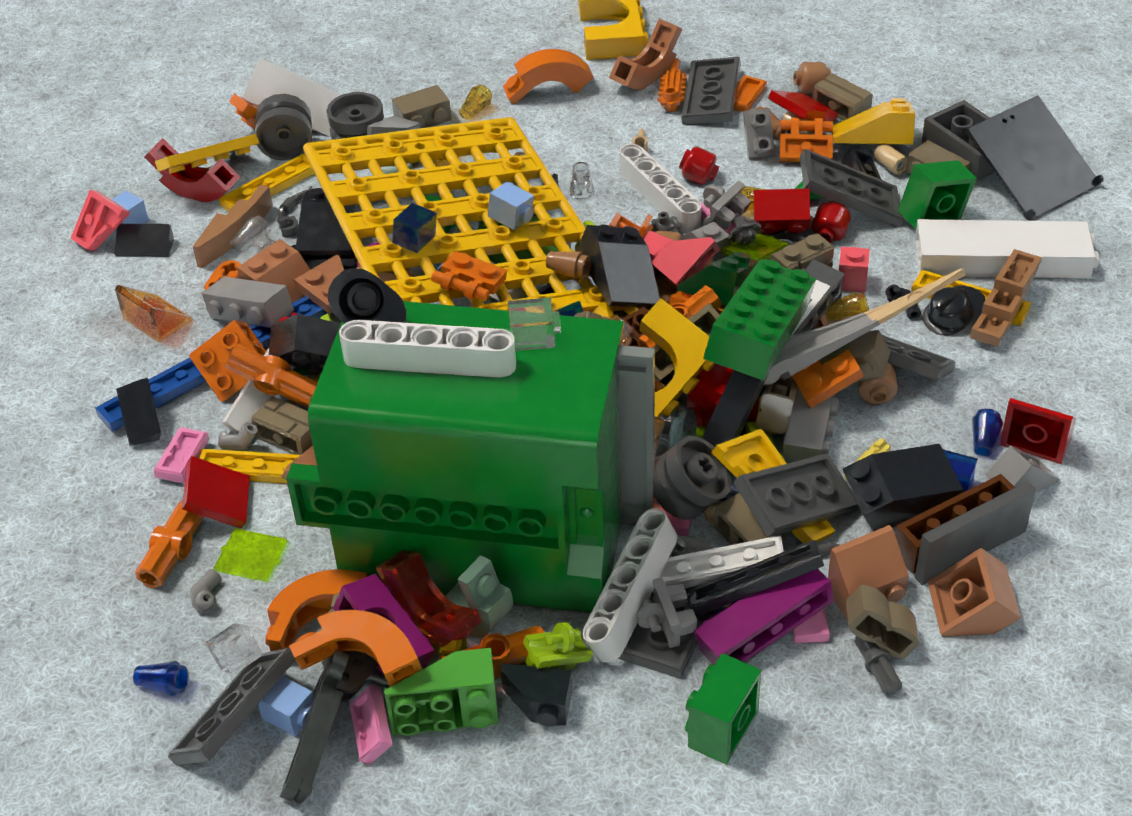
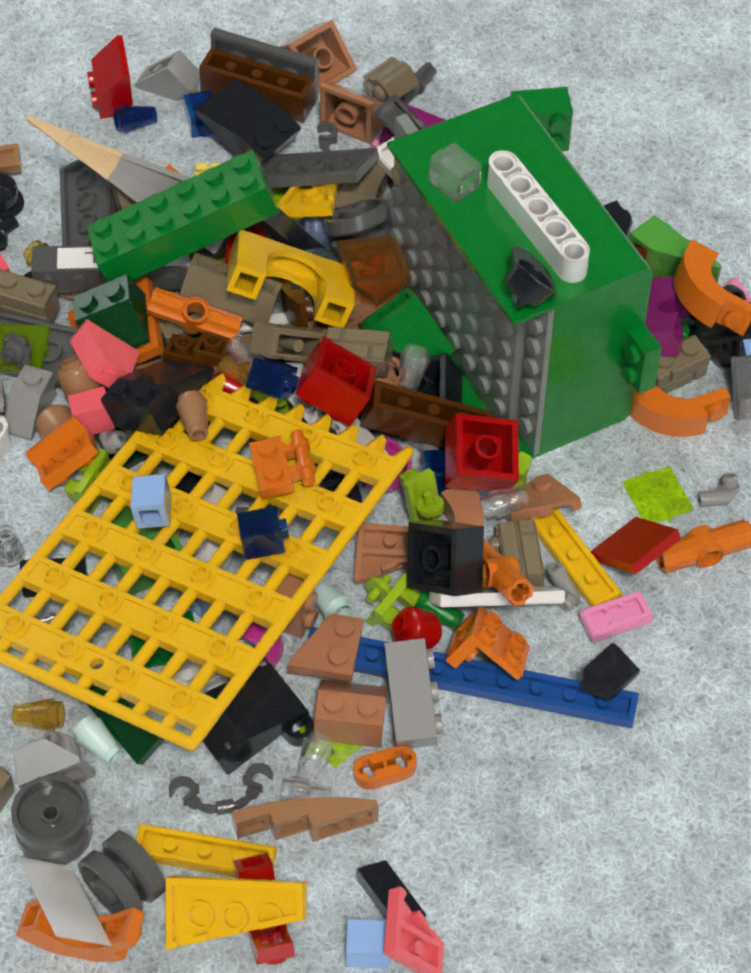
camera: 130 degrees left, 10 degrees up
clear orange slope [115,285,193,343] -> none
dark grey plant [651,212,682,233] -> none

